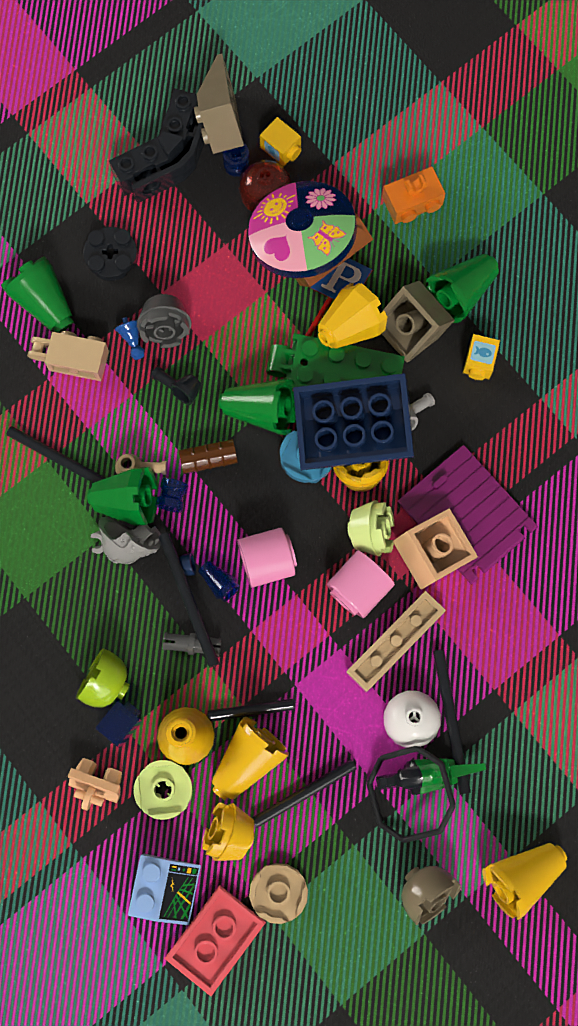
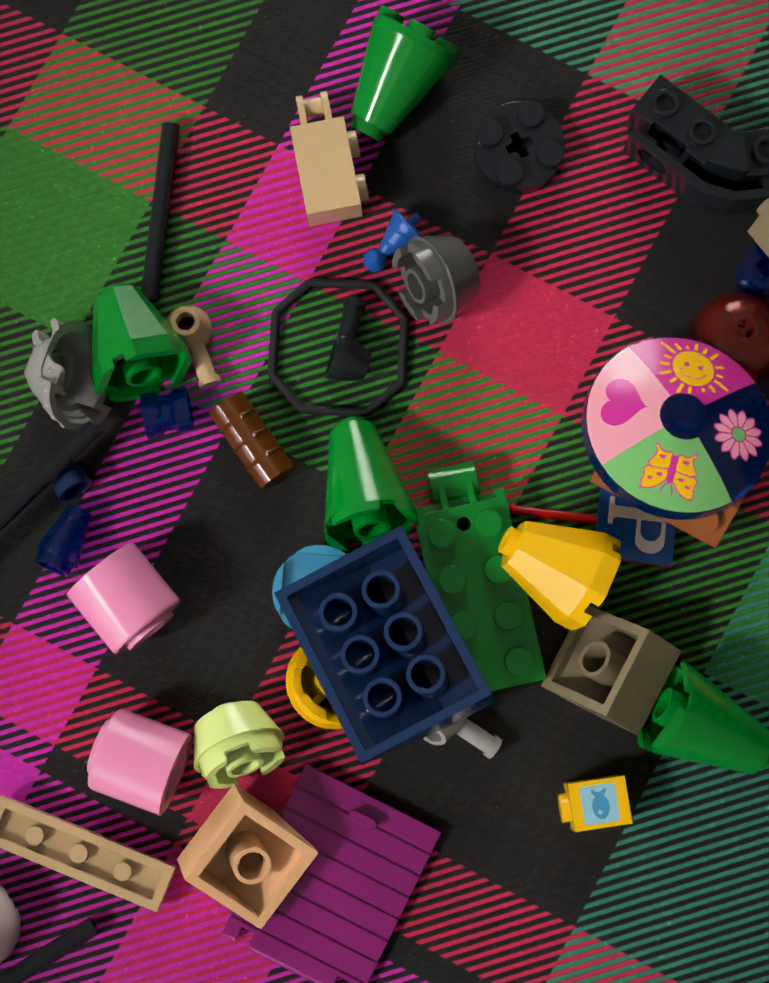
camera: 70 degrees right, 5 degrees up
none -> black piece [268,278,409,417]

